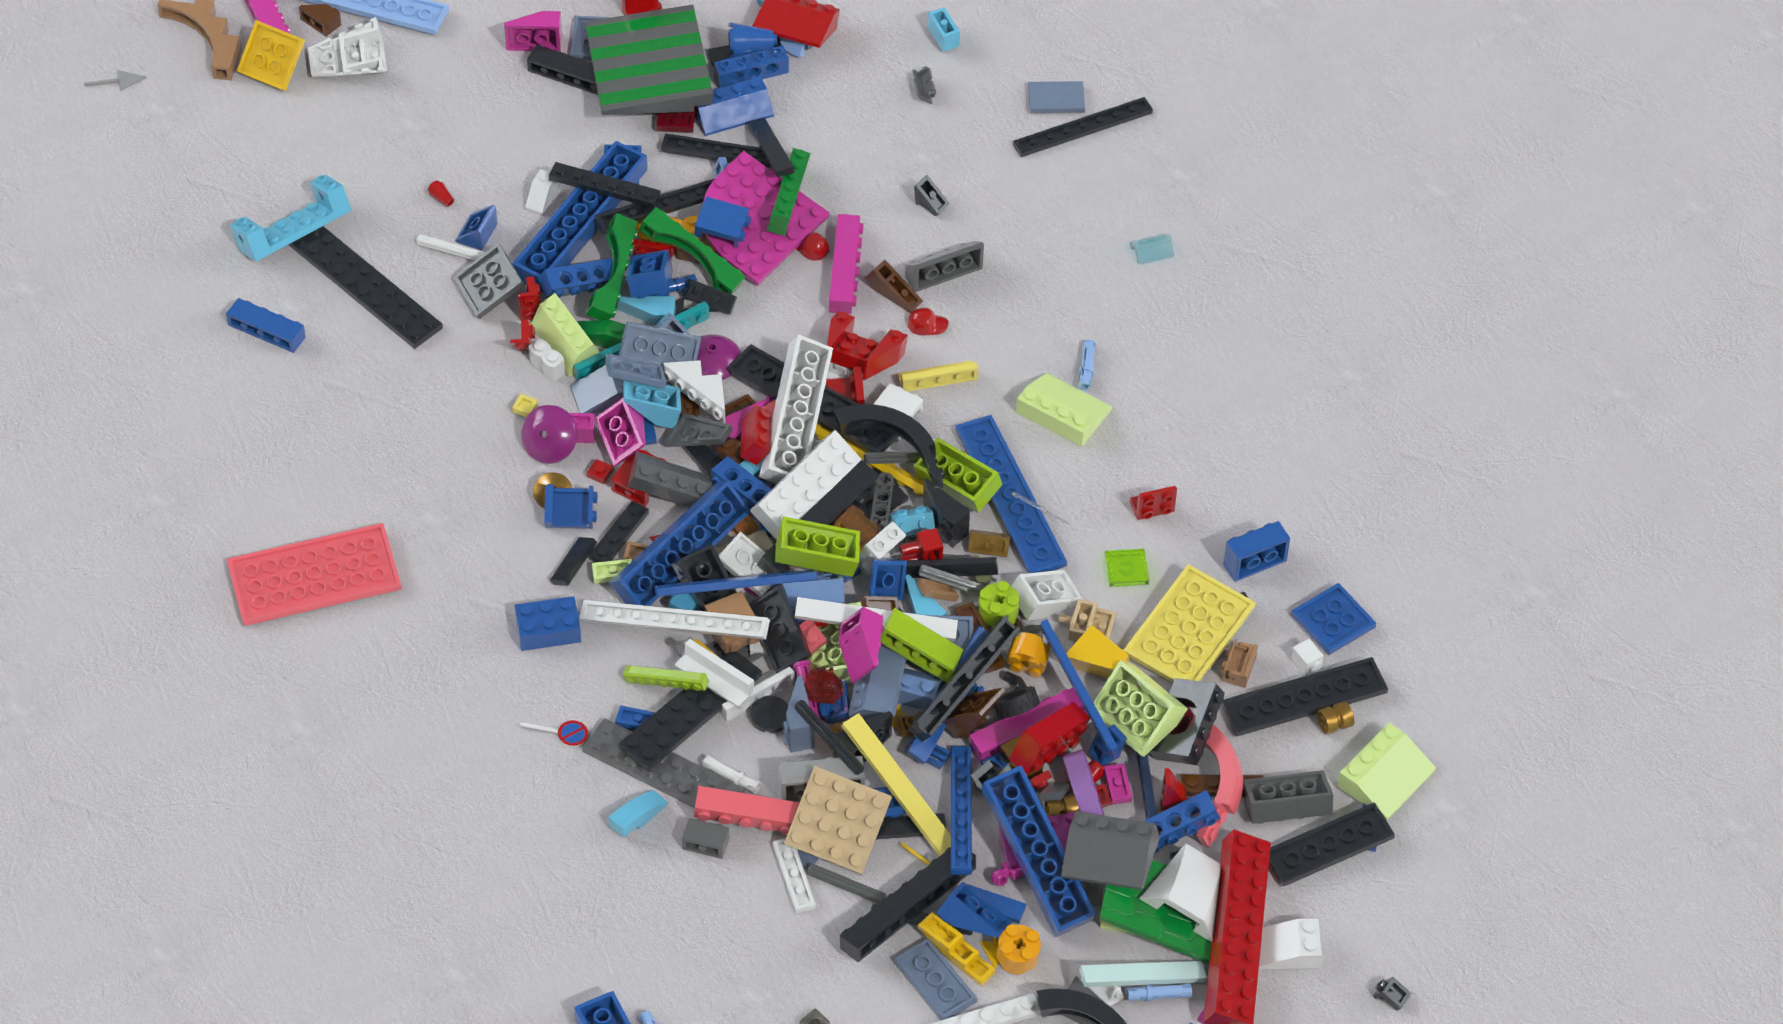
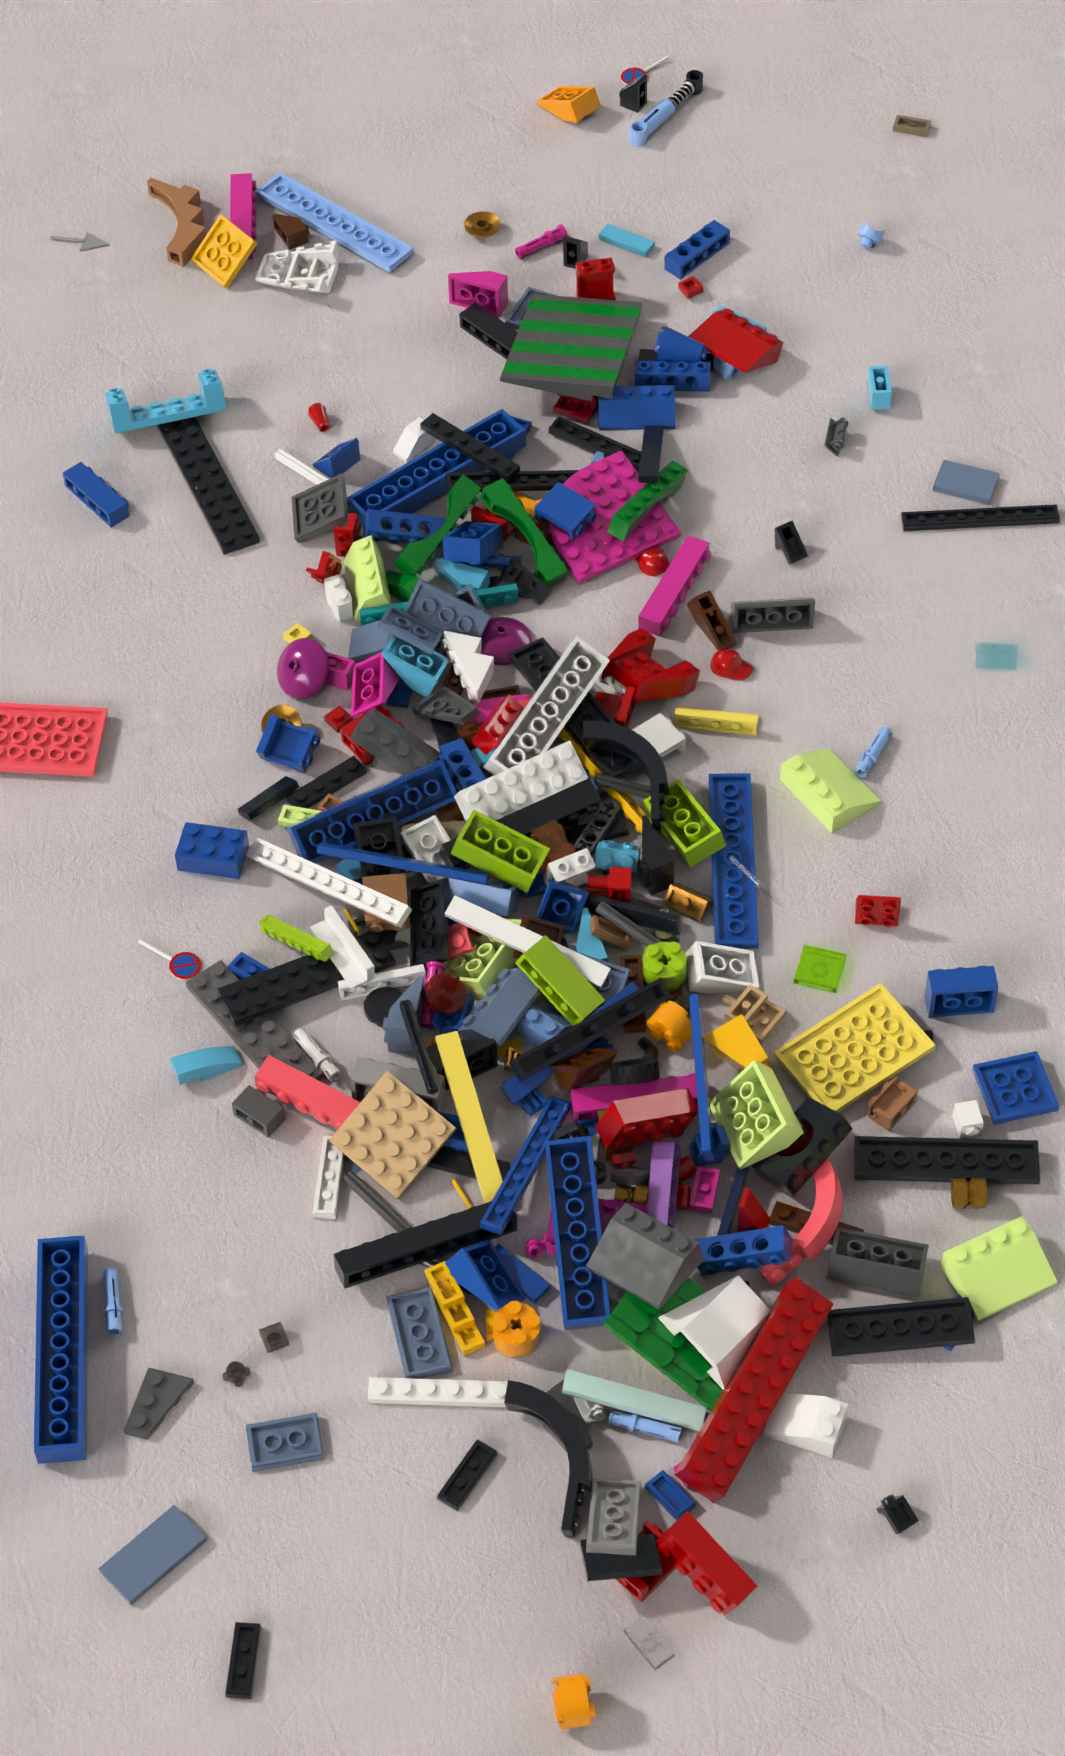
camera: 25 degrees right, 0 degrees up
dark pink slope [839,607,884,683] -> none

